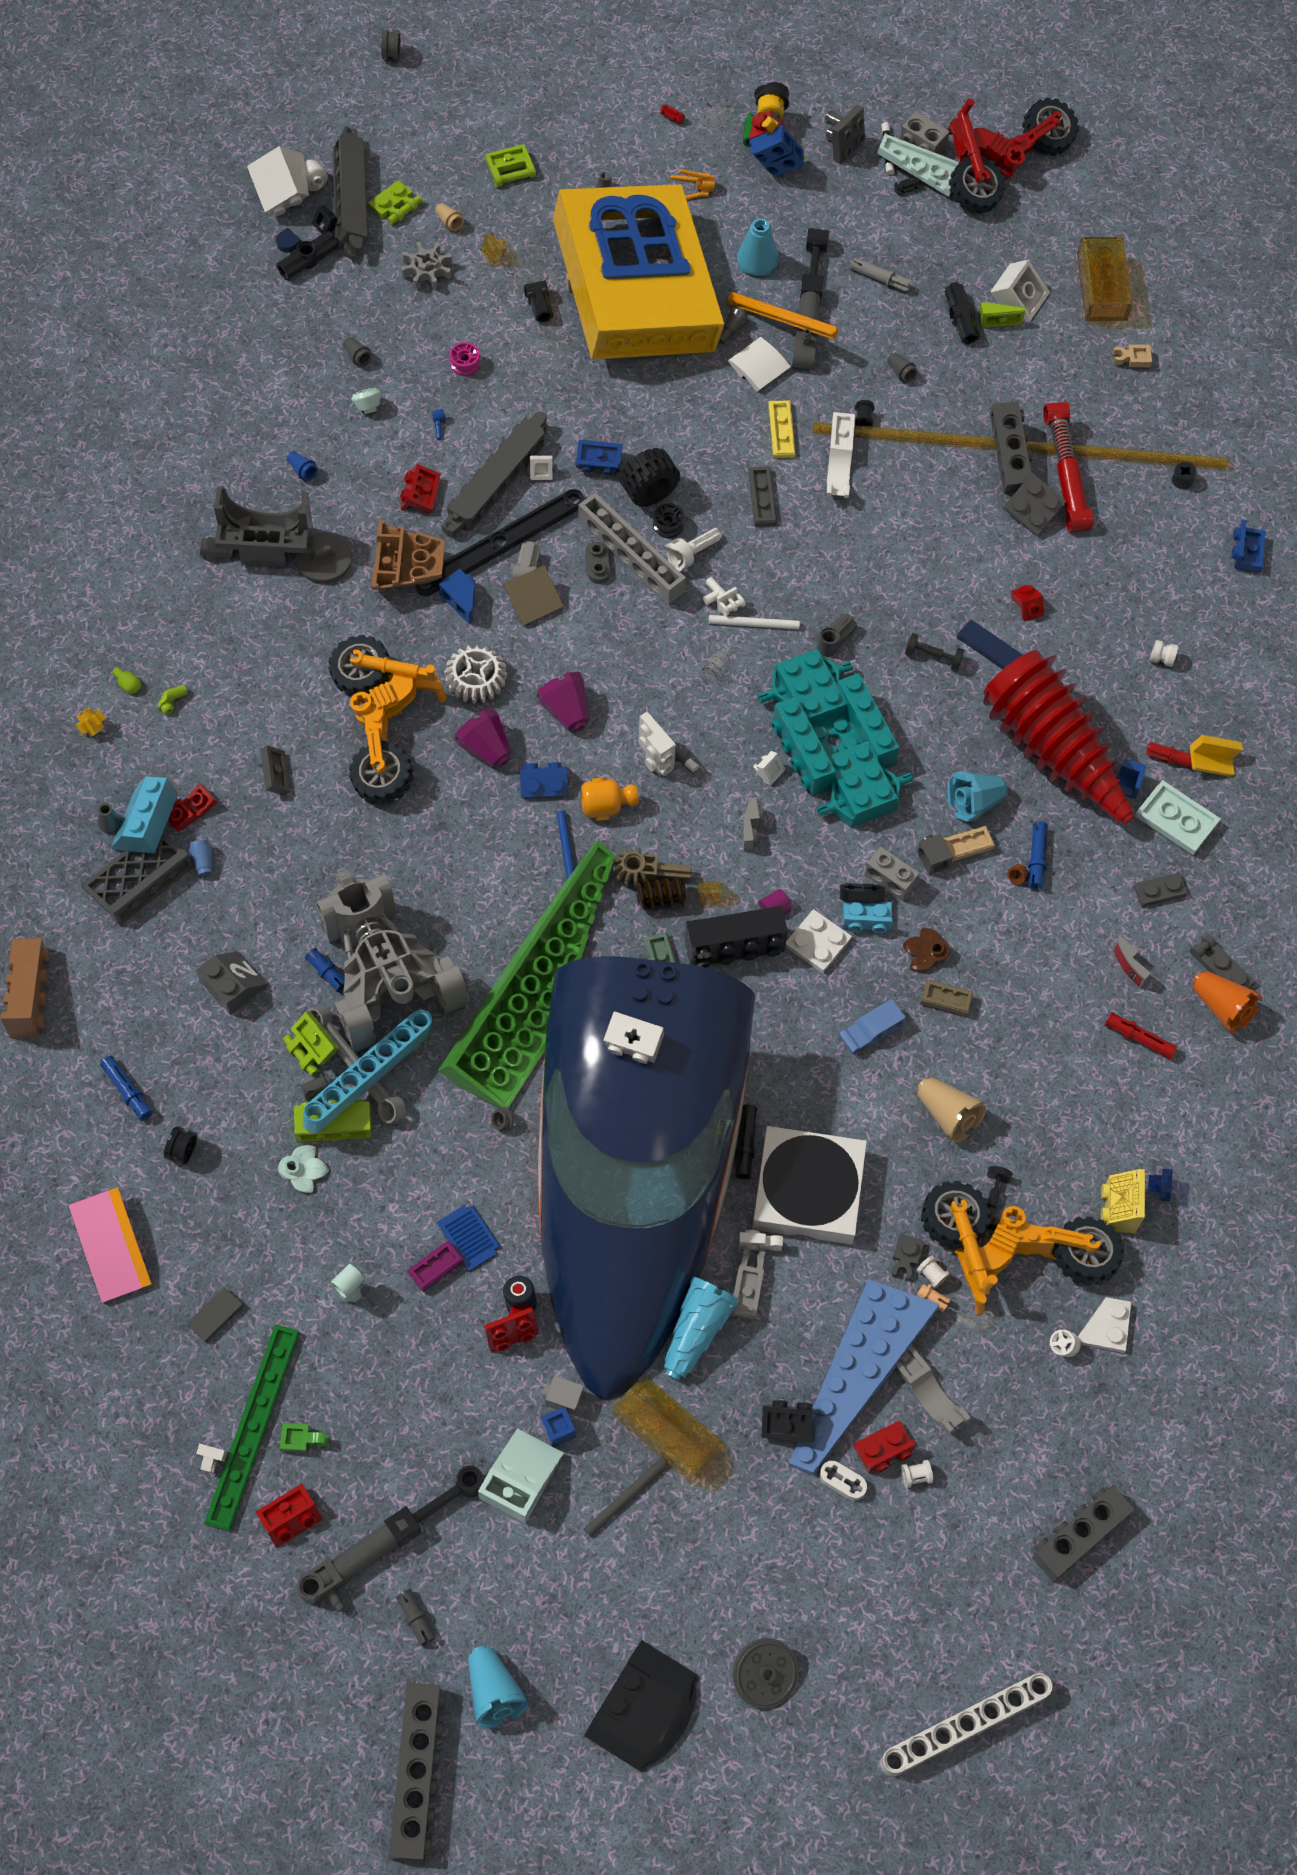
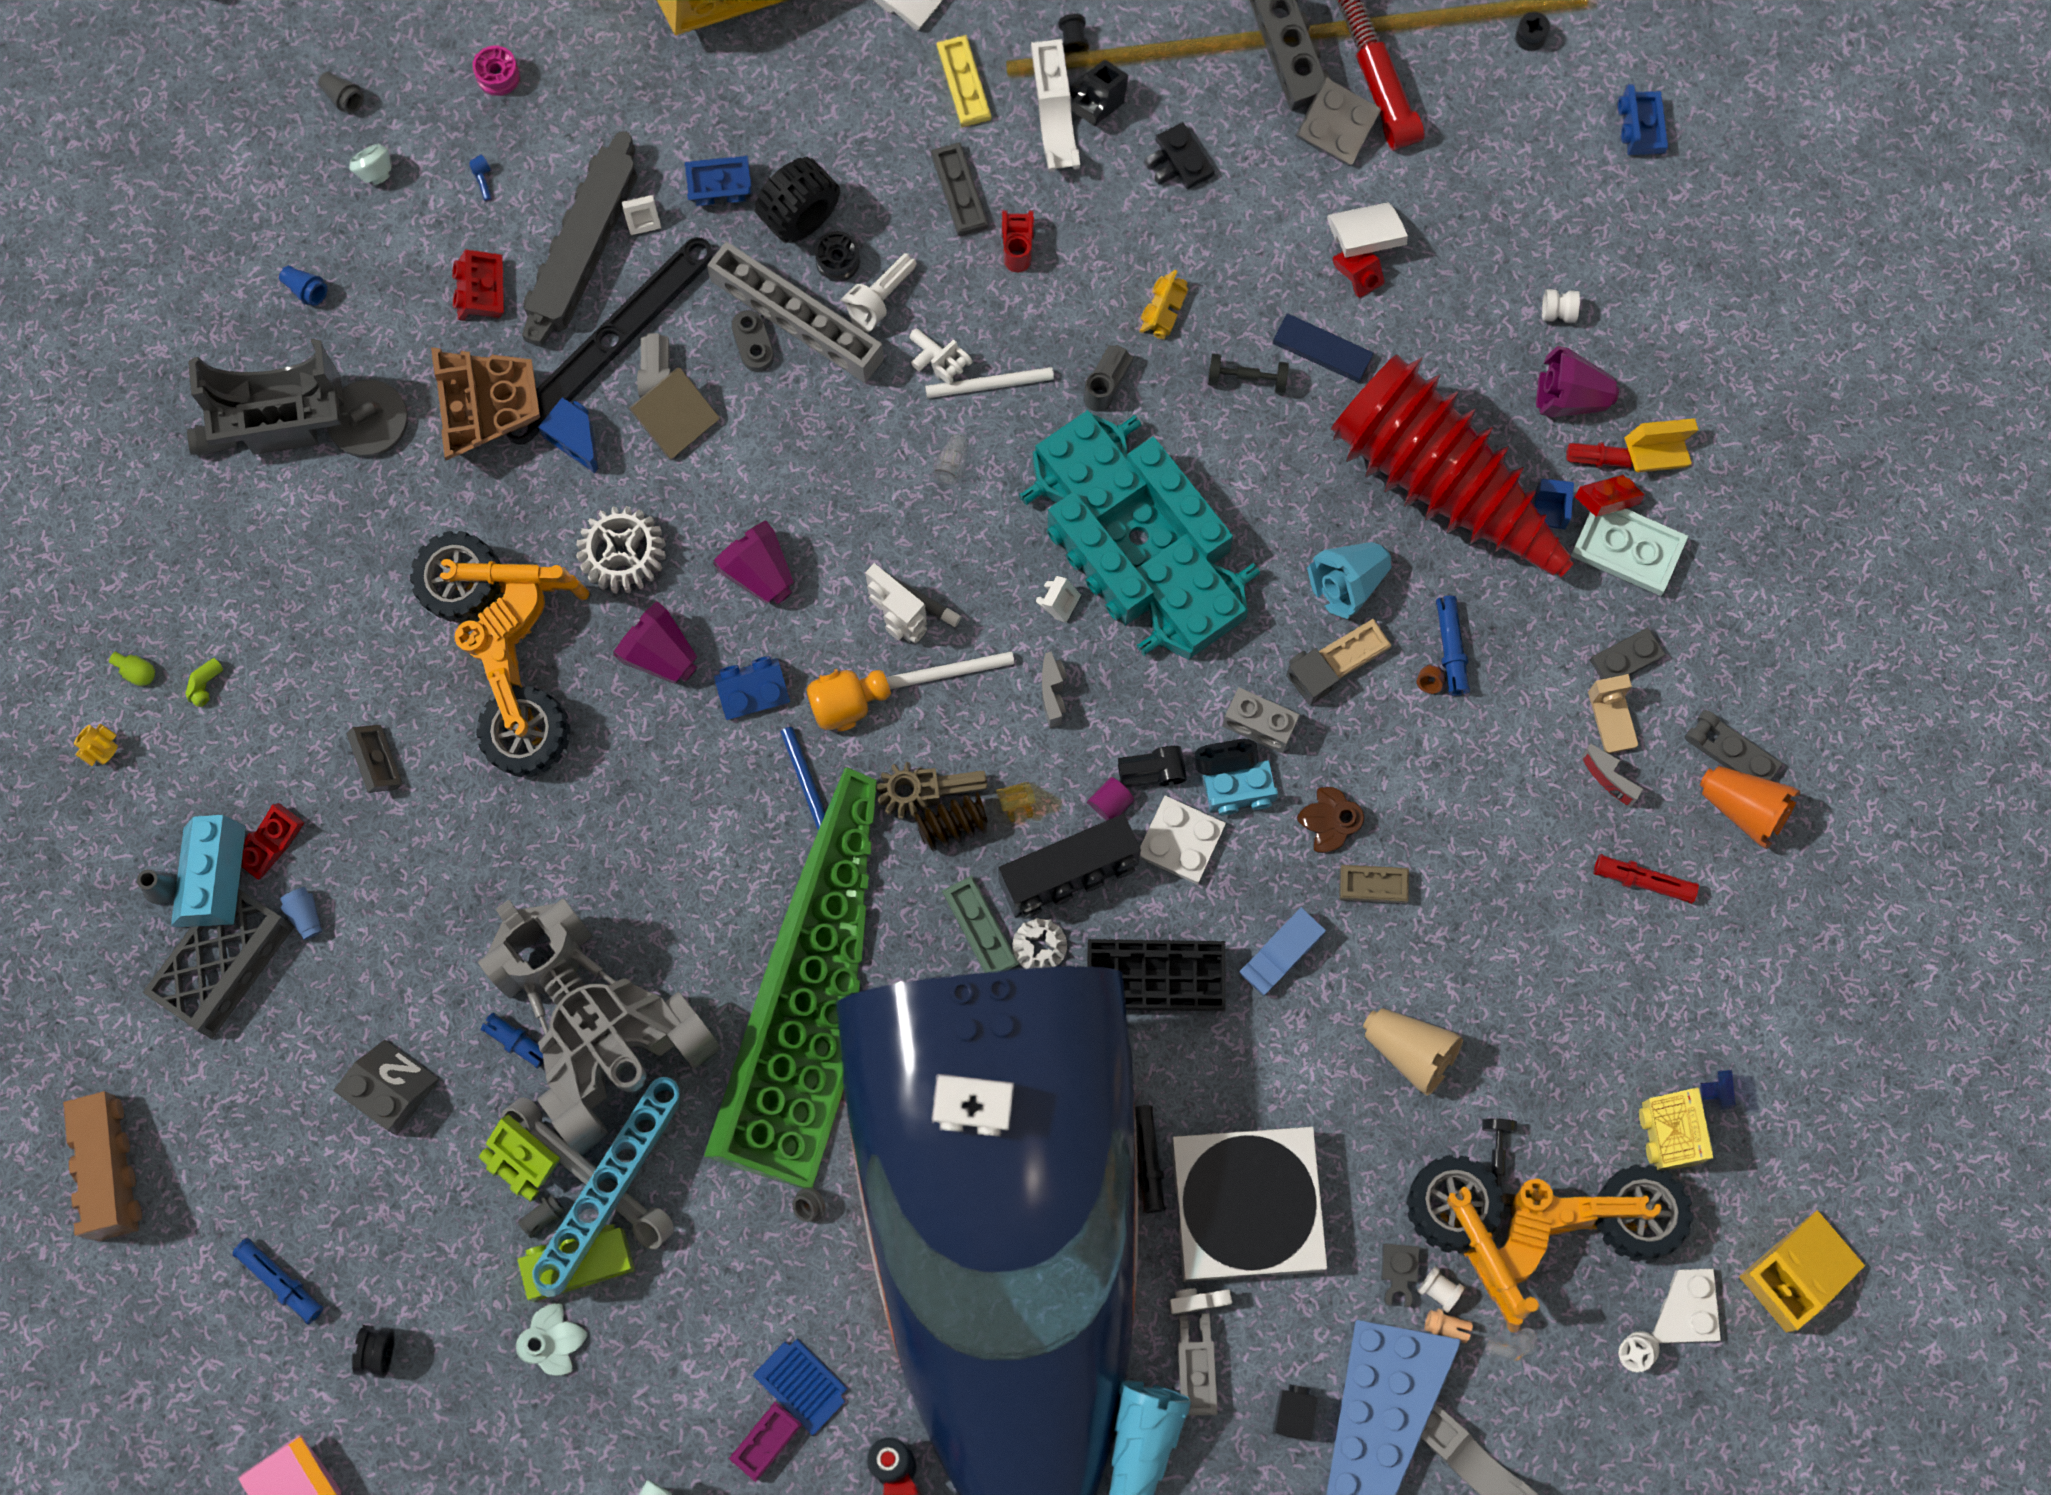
camera: 10 degrees left, 10 degrees up
none -> white bar [886,651,1015,689]
none -> red piece [1002,210,1034,273]
none -> black brick [1069,59,1129,126]
none -> black piece [1087,939,1226,1011]
none -> black piece [1118,745,1187,788]
none -> yellow hinge [1140,270,1188,339]
none -> black hinge [1143,122,1215,190]
none -> black brick [1272,1385,1318,1441]
none -> white slope [1327,202,1408,258]
none -> magenta cone [1536,346,1619,417]
none -> red plate [1575,475,1645,517]
none -> tan bracket [1588,674,1638,754]
none -> yellow slope [1739,1210,1865,1332]

